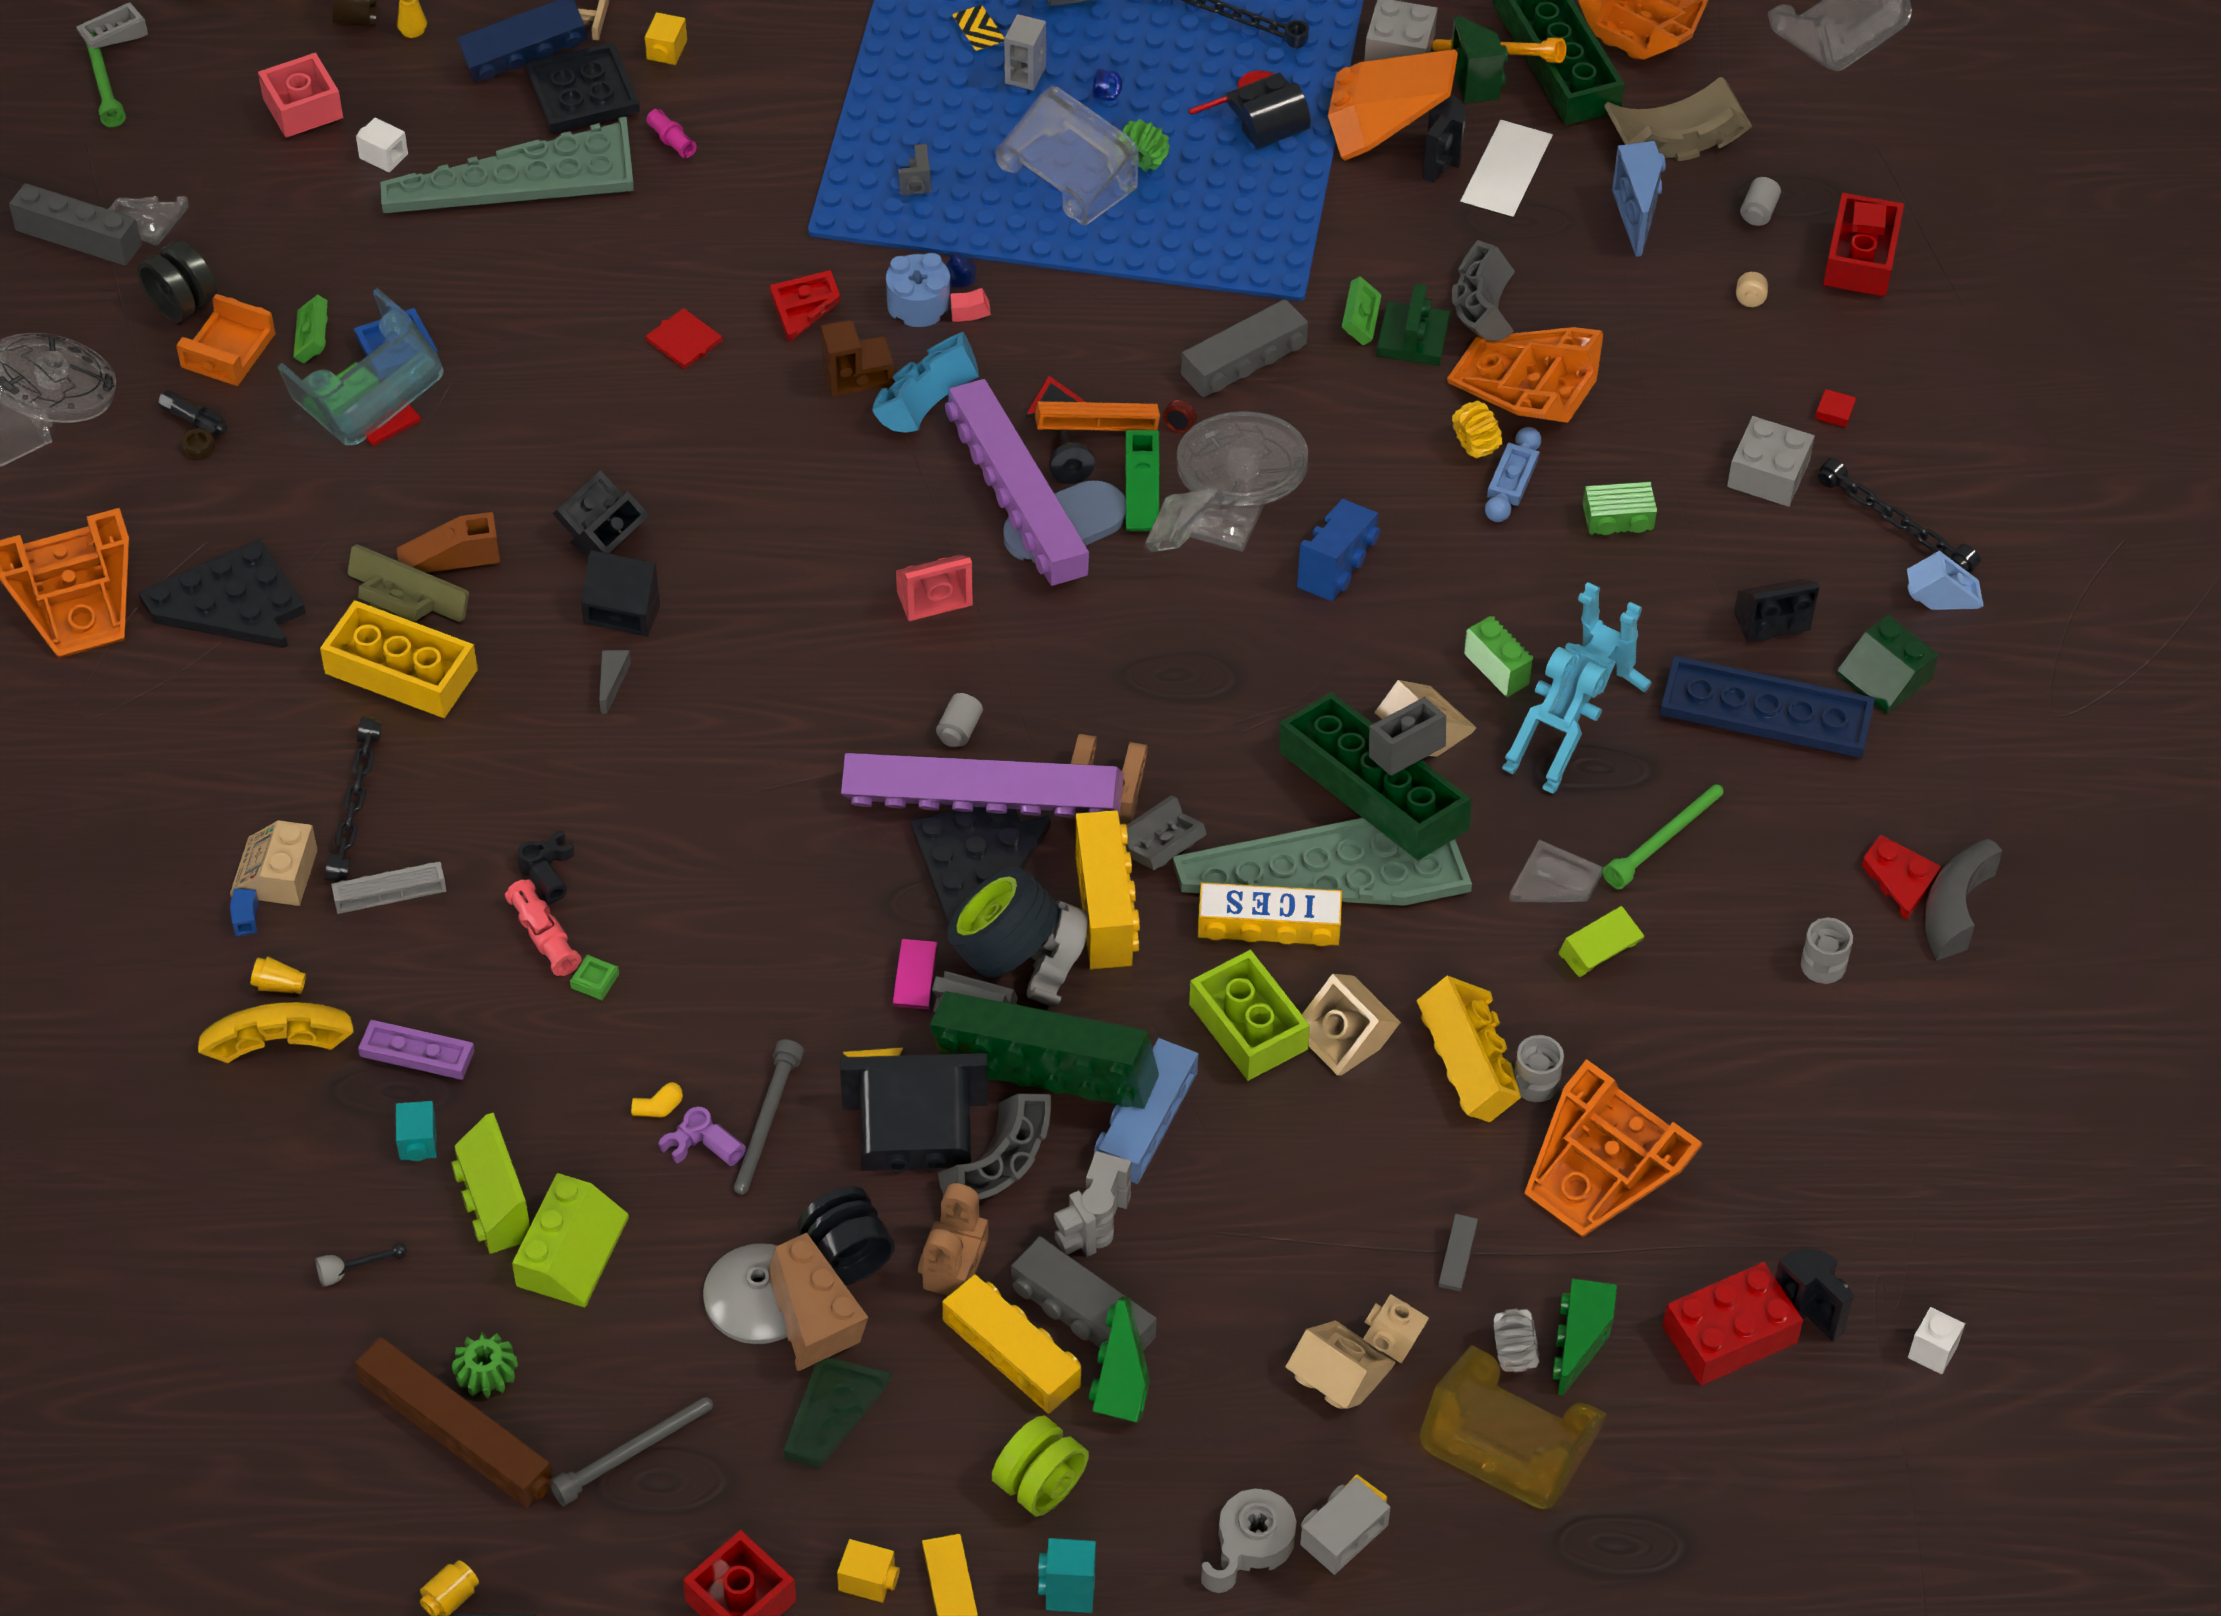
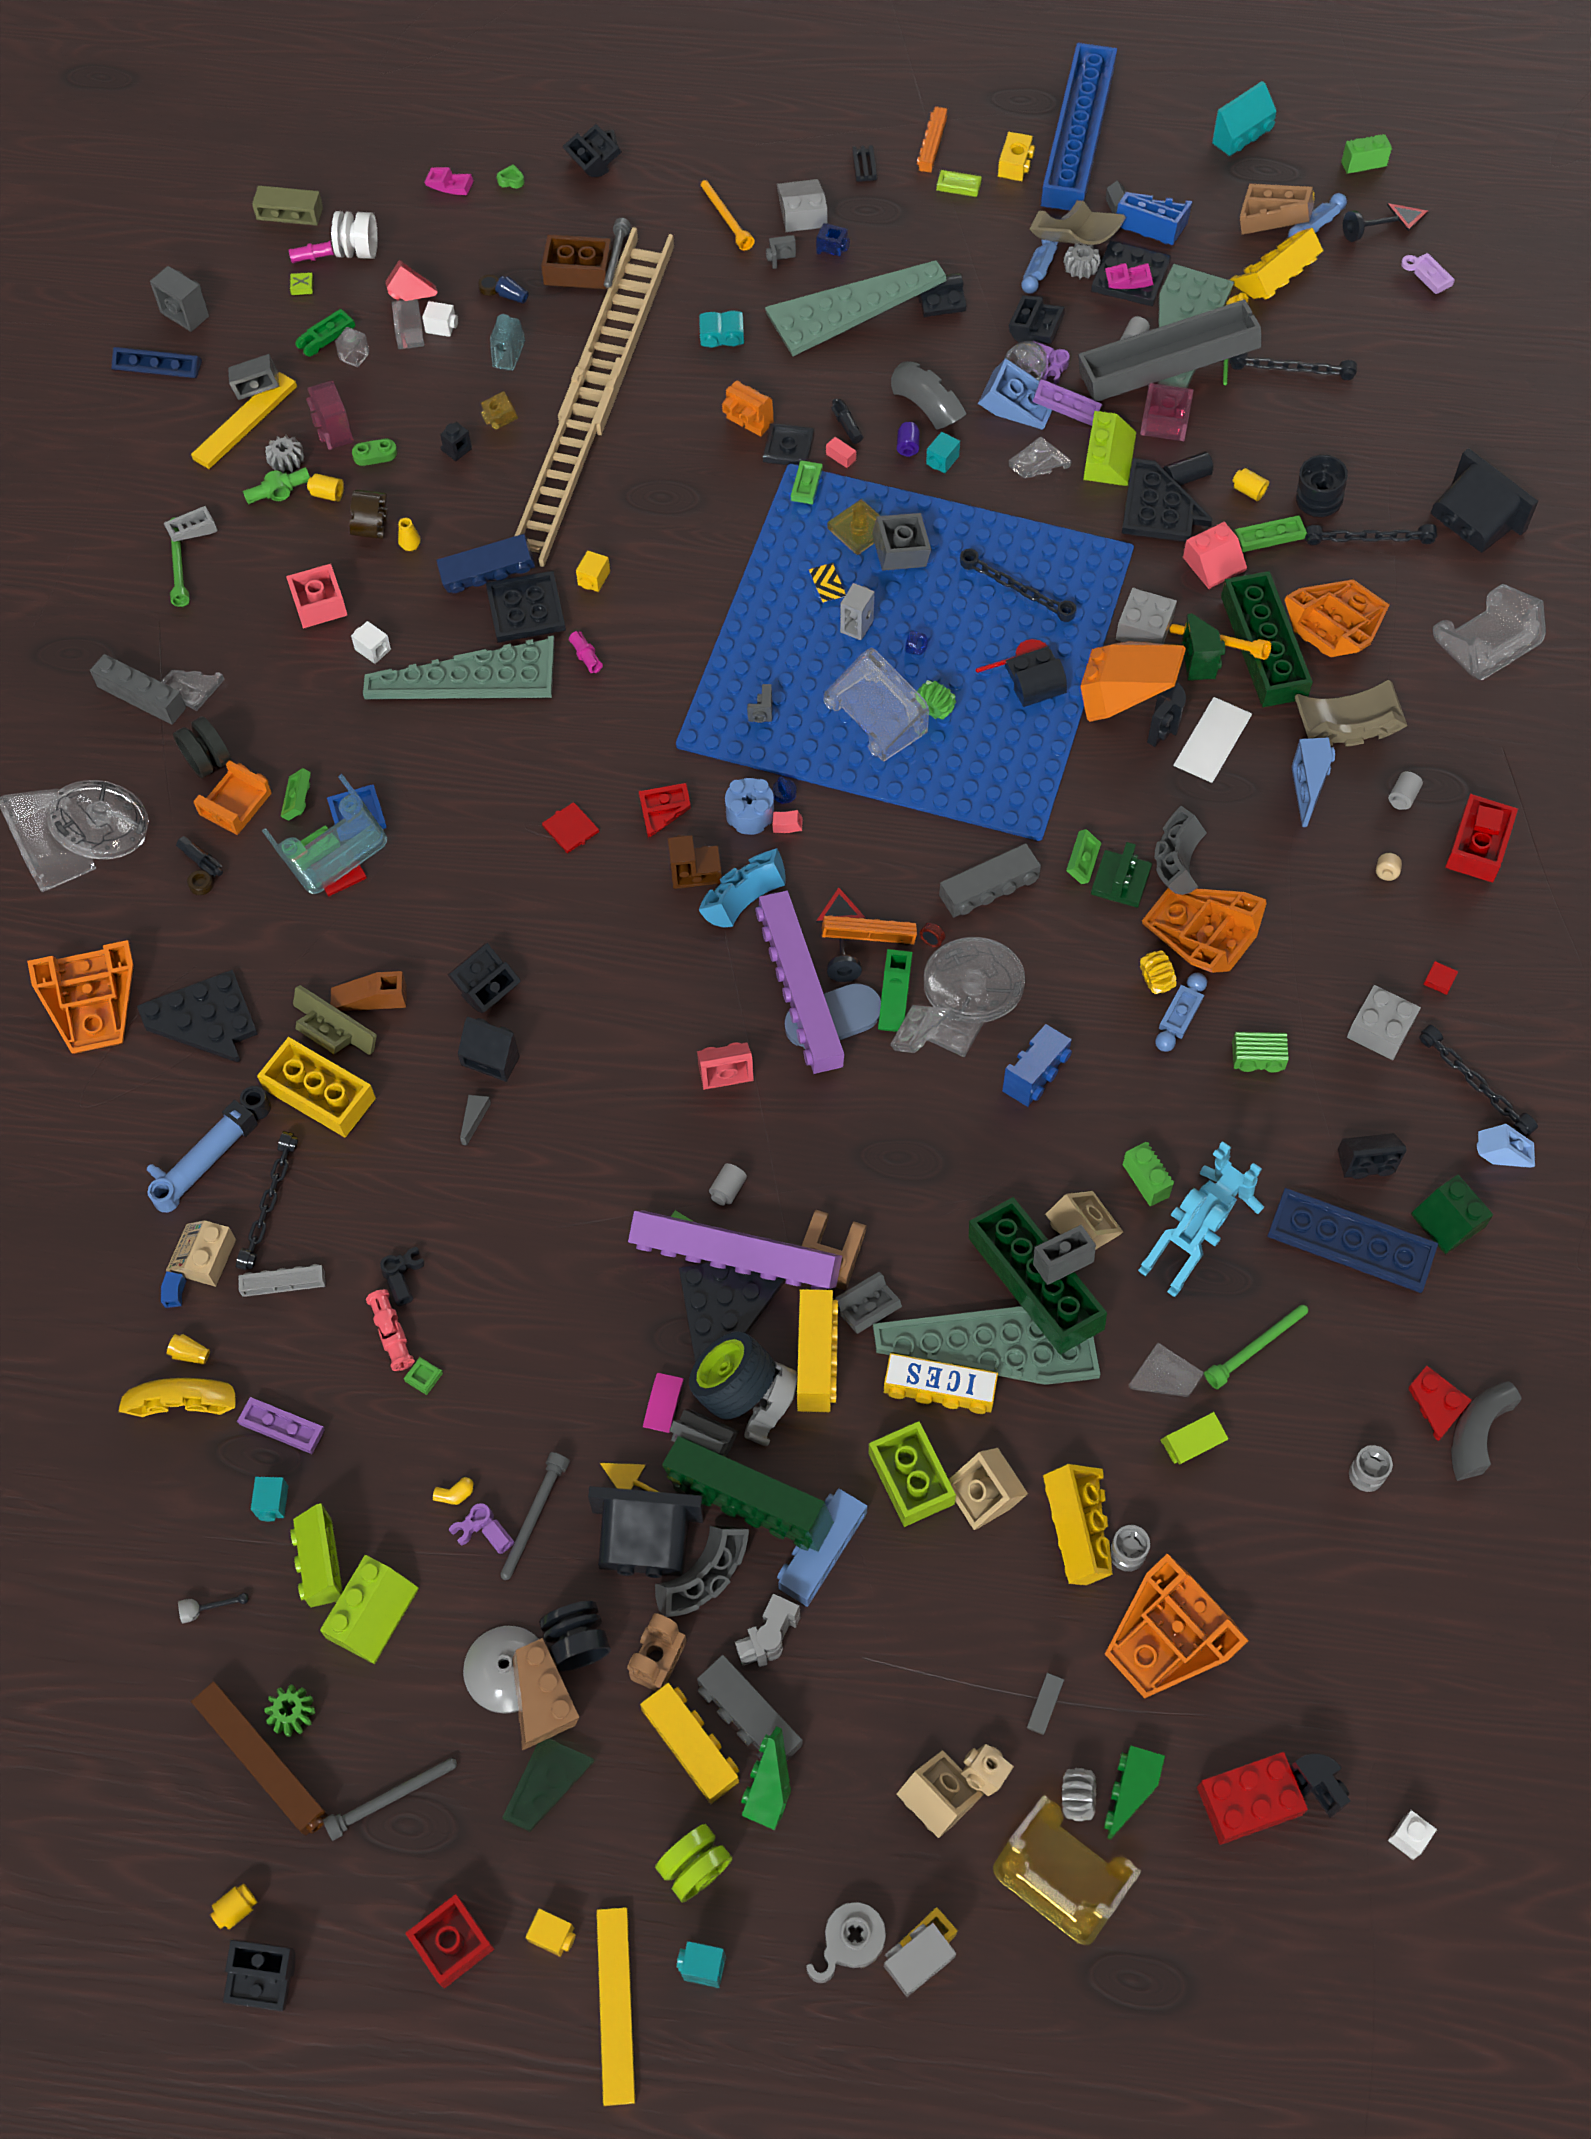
camera: 10 degrees right, 10 degrees up
none -> medium blue piece [147,1086,271,1213]

